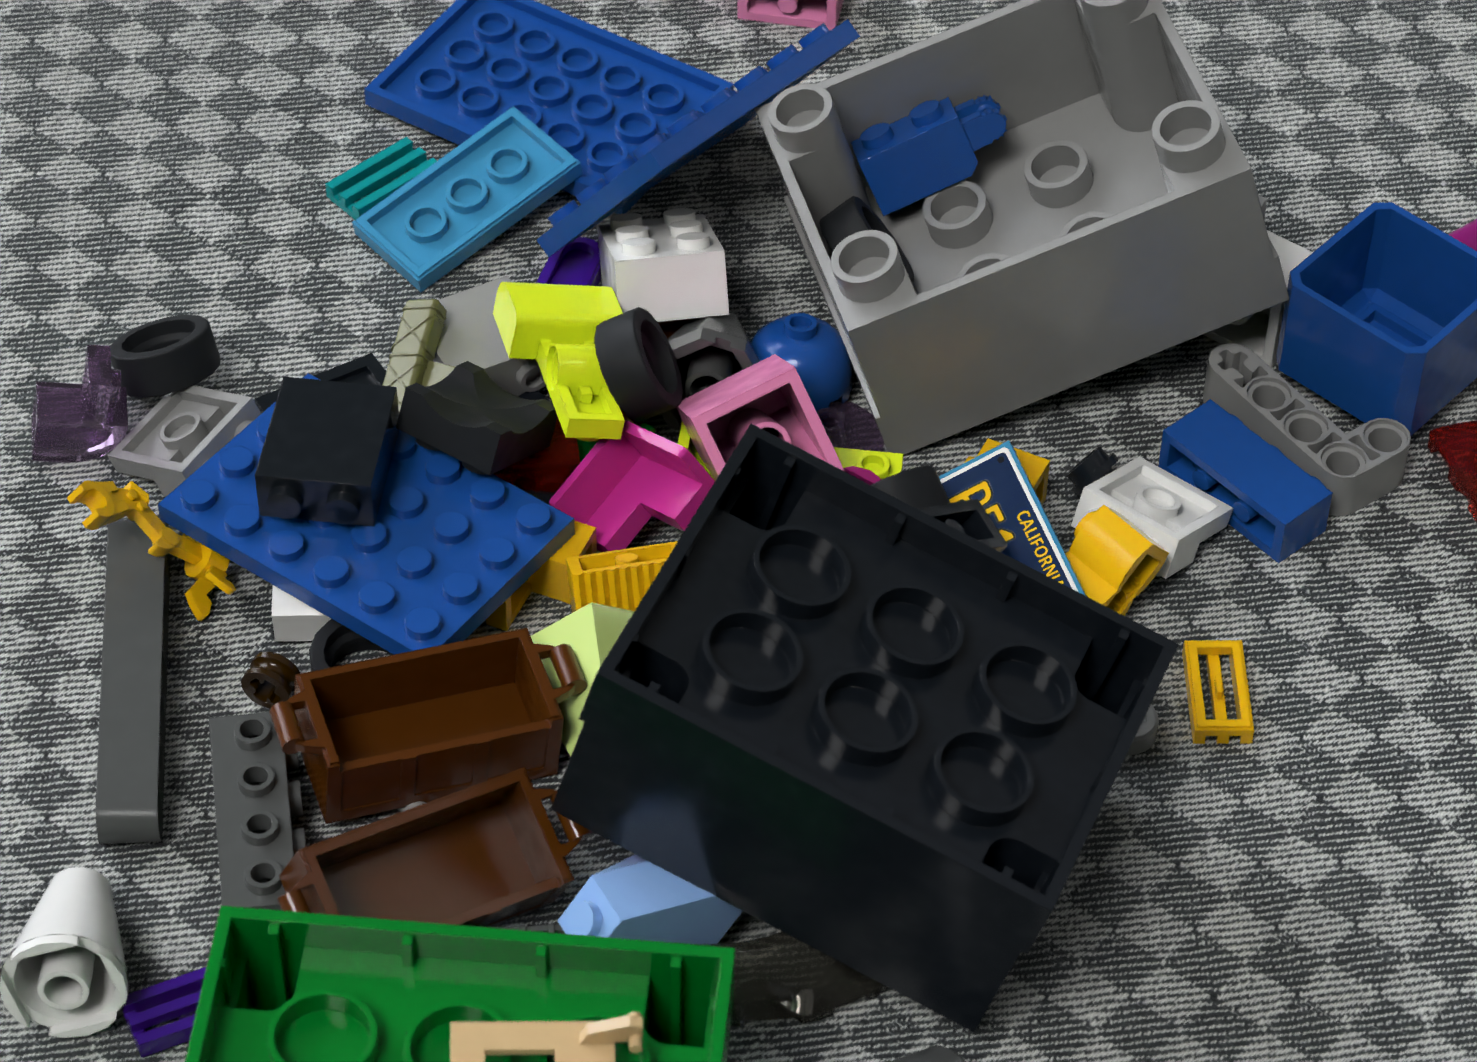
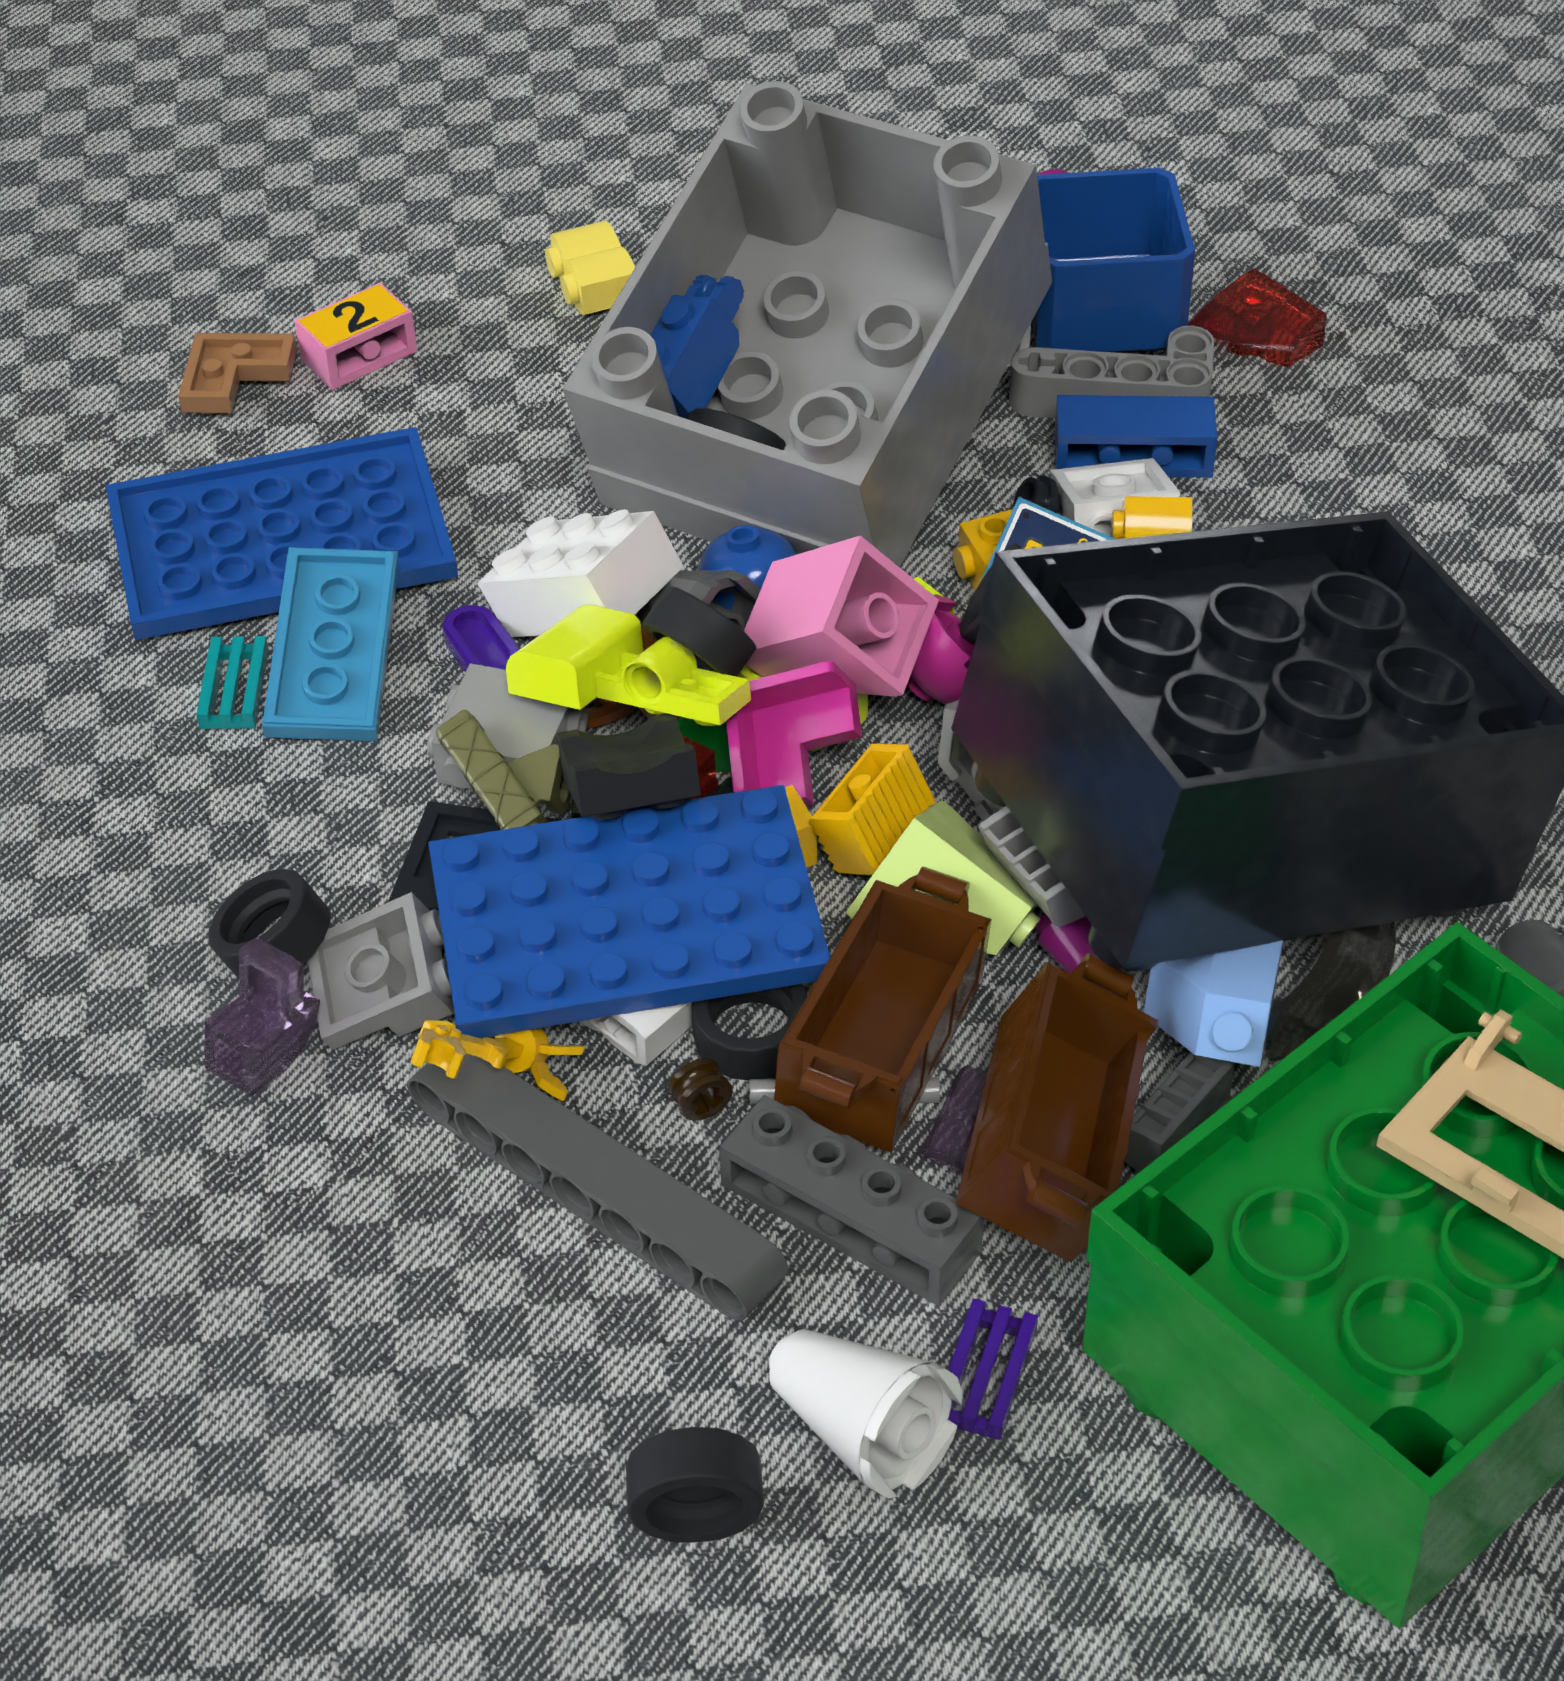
camera: 45 degrees left, 0 degrees up
black brick [255,377,399,526] -> none
blue plate [537,19,860,257] -> none

